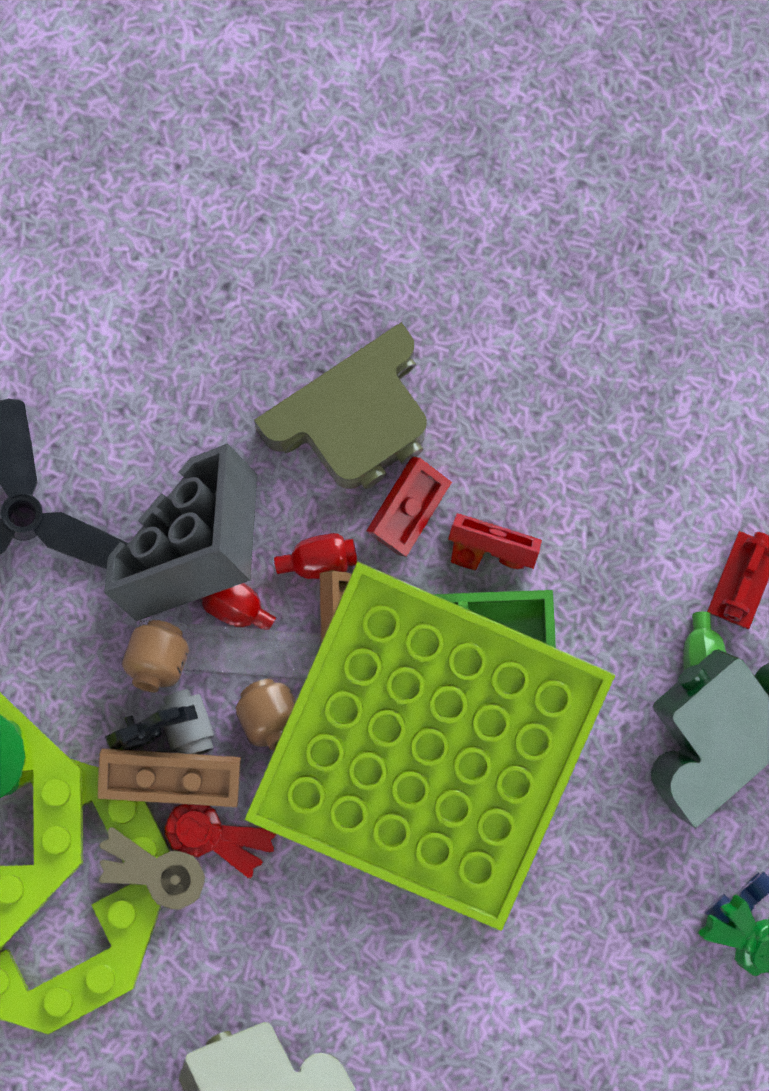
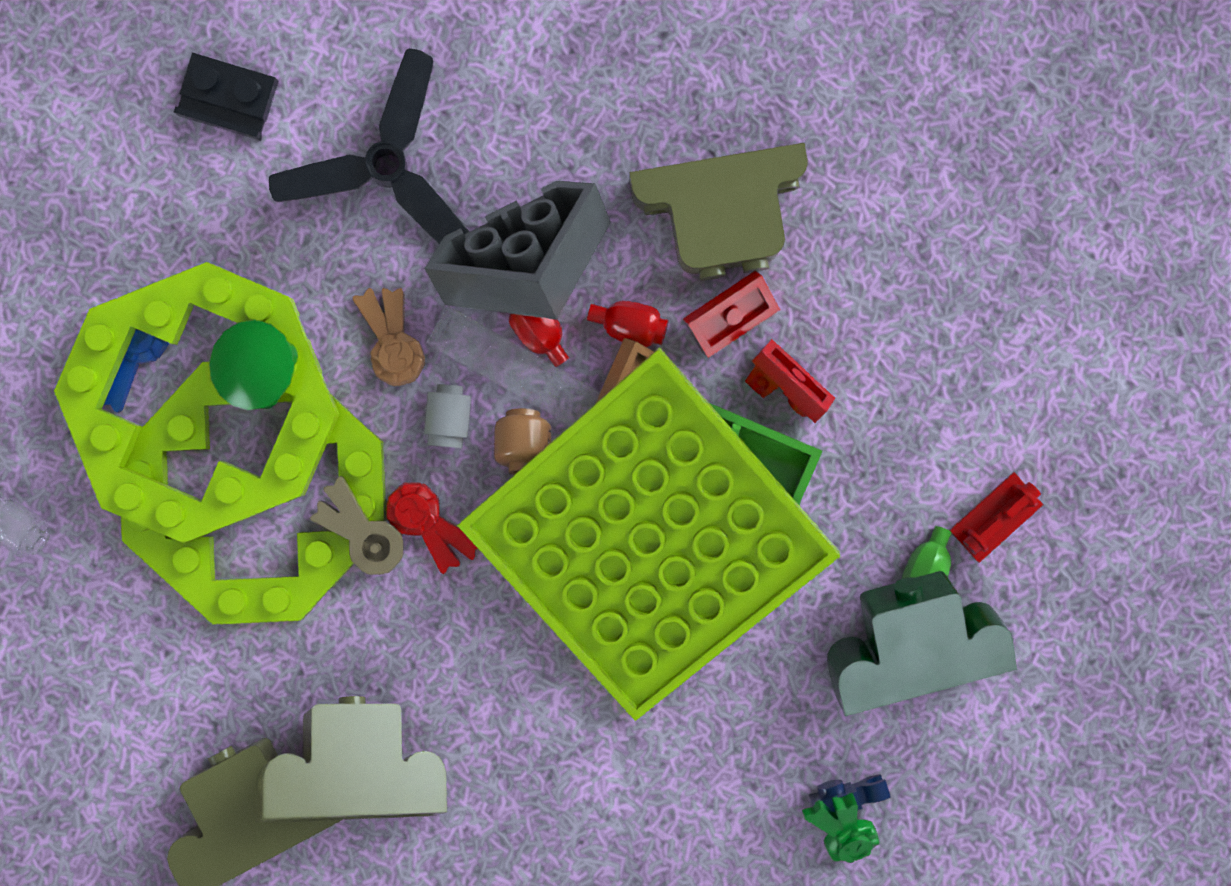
camera: 30 degrees right, 10 degrees up
medium nougat plate [97,748,241,807] -> none
black piece [105,705,198,750] -> none
medium nougat head [122,620,189,693] -> none
none -> medium nougat piece [352,288,425,387]

